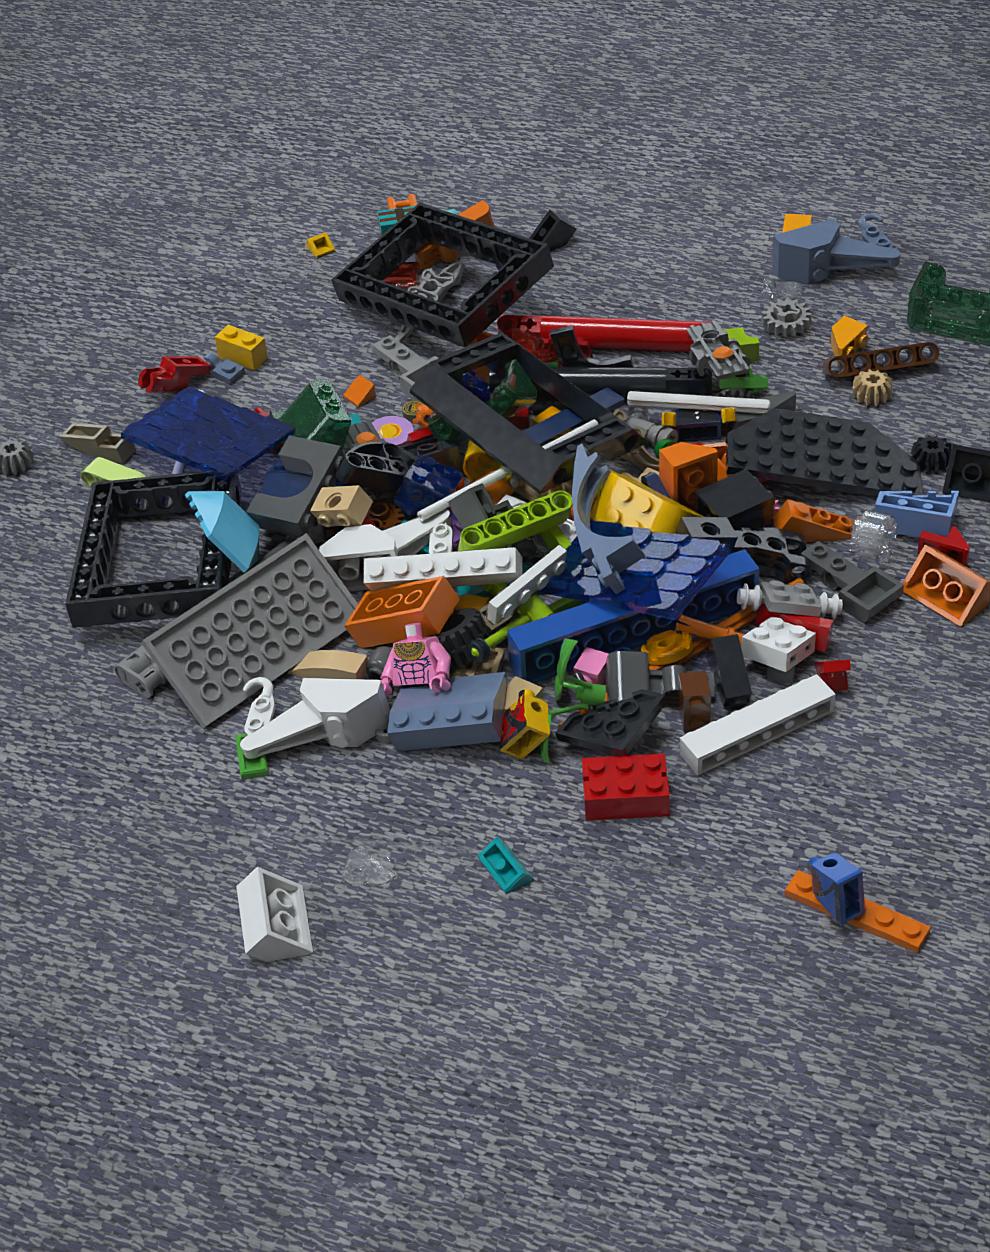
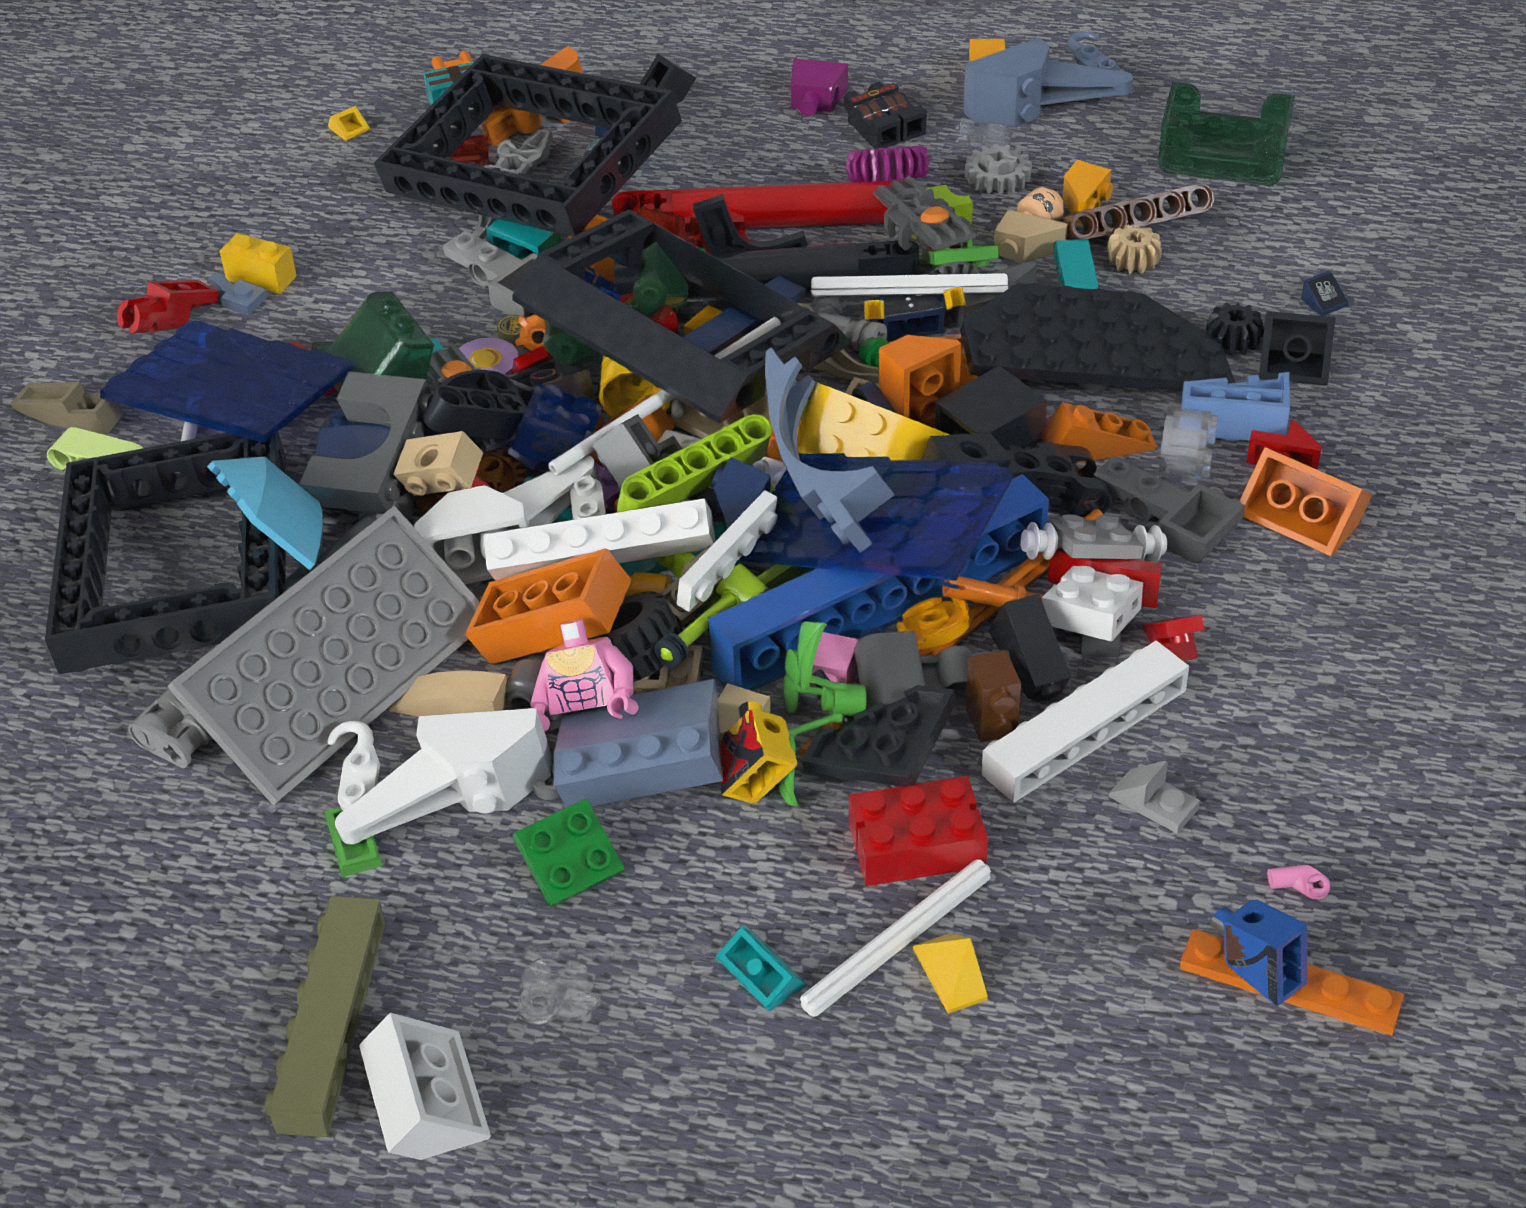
camera: 10 degrees left, 0 degrees up
orange slope [343,375,376,408] -> none
none -> olive brick [265,896,385,1137]
none -> teal brick [487,219,561,260]
none -> green plate [513,798,625,908]
none -> dark blue slope [711,457,771,531]
none -> magenta torso [791,58,848,116]
none -> white axle [800,859,991,1017]
none -> black hips [844,82,927,149]
none -> magenta gear [846,145,930,182]
none -> yellow slope [913,933,988,1014]
none -> tan slope [994,210,1068,262]
none -> light nougat head [1017,187,1064,221]
none -> teal beam [1054,239,1098,289]
none -> light grey slope [1109,761,1200,834]
none -> bright pink arm [1267,865,1330,900]

